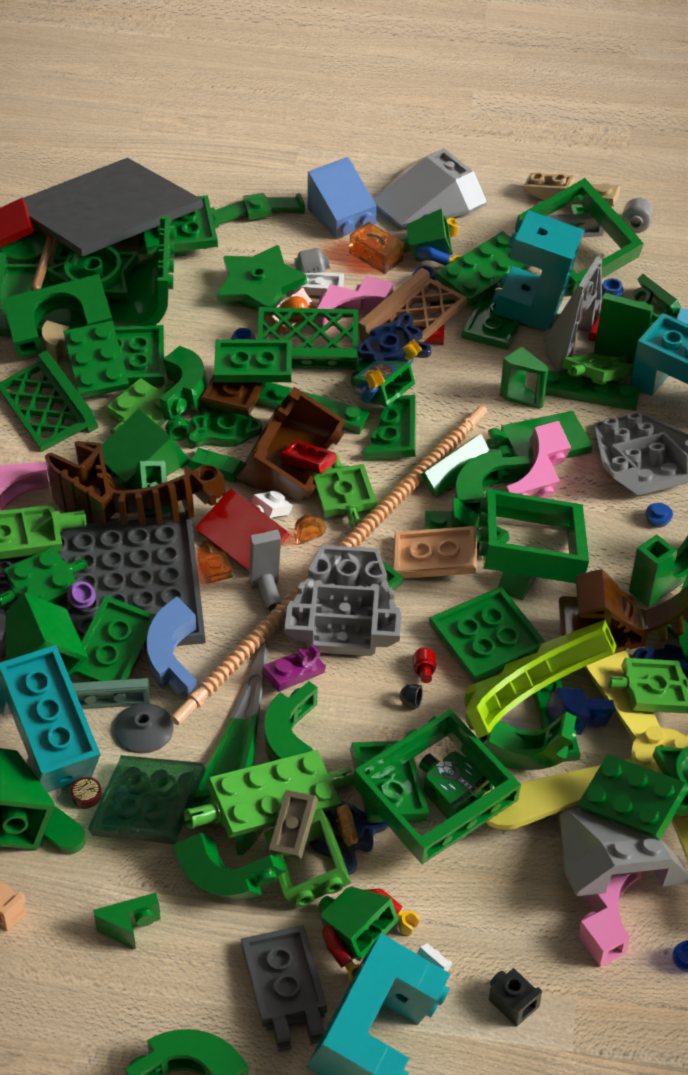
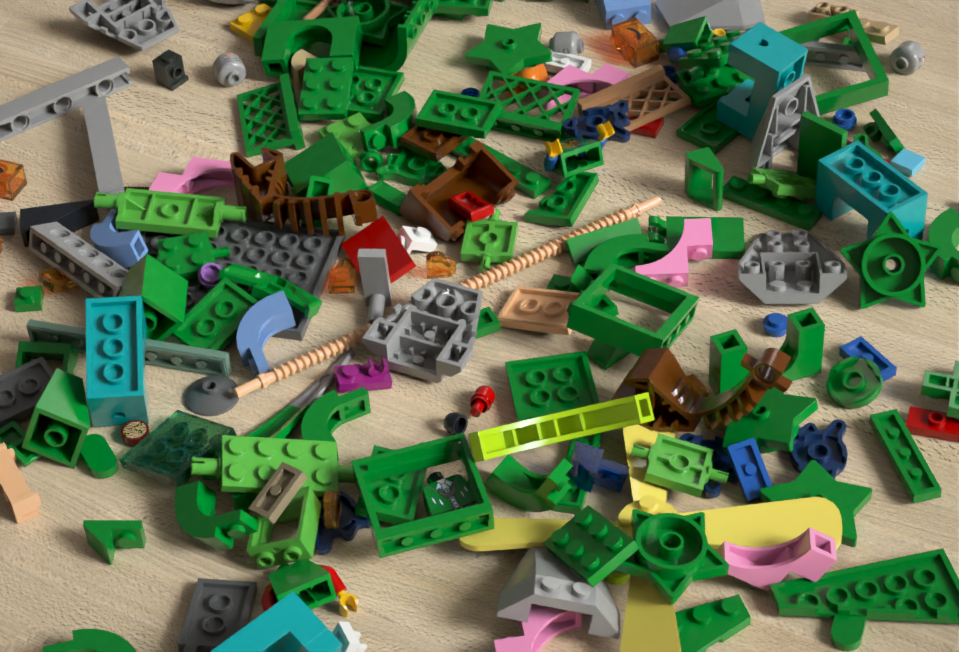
camera: 25 degrees right, 5 degrees down
none -> green plate [218,263,322,319]
none -> green plate [678,29,745,84]

